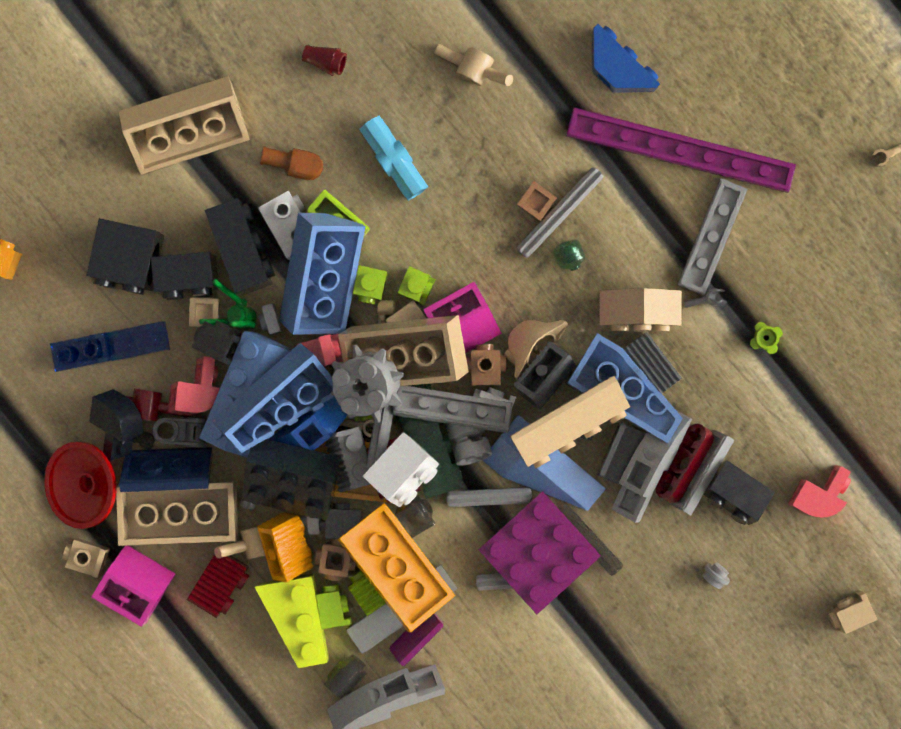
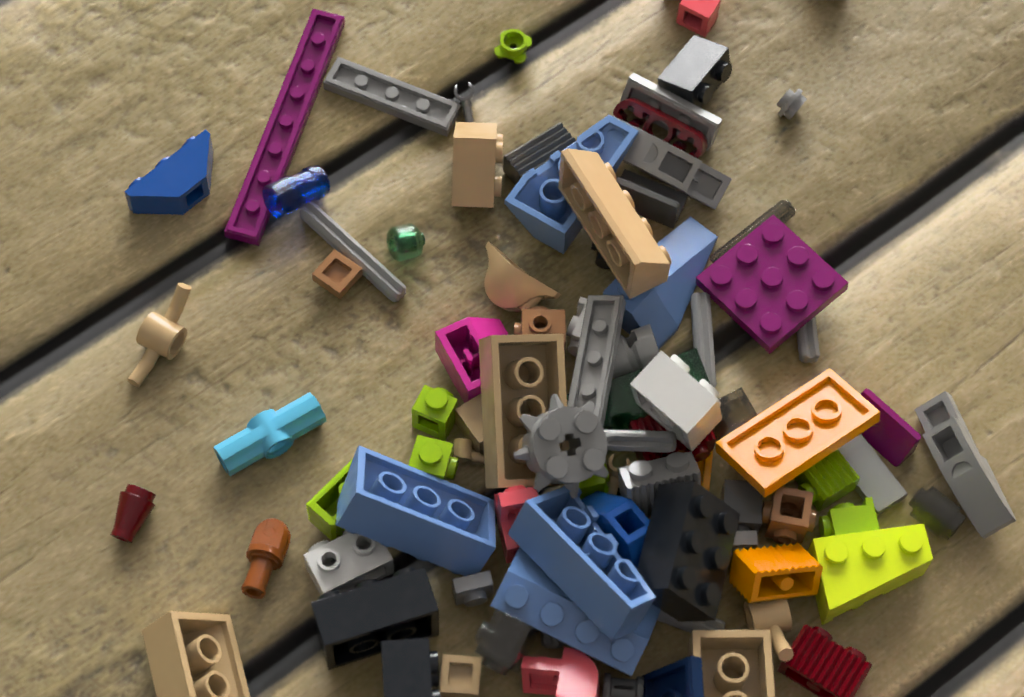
camera: 90 degrees left, 25 degrees down
green plant [199,279,256,329] -> none
dark grey brick [514,341,576,410] -> none
none -> clear blue piece [262,165,330,218]

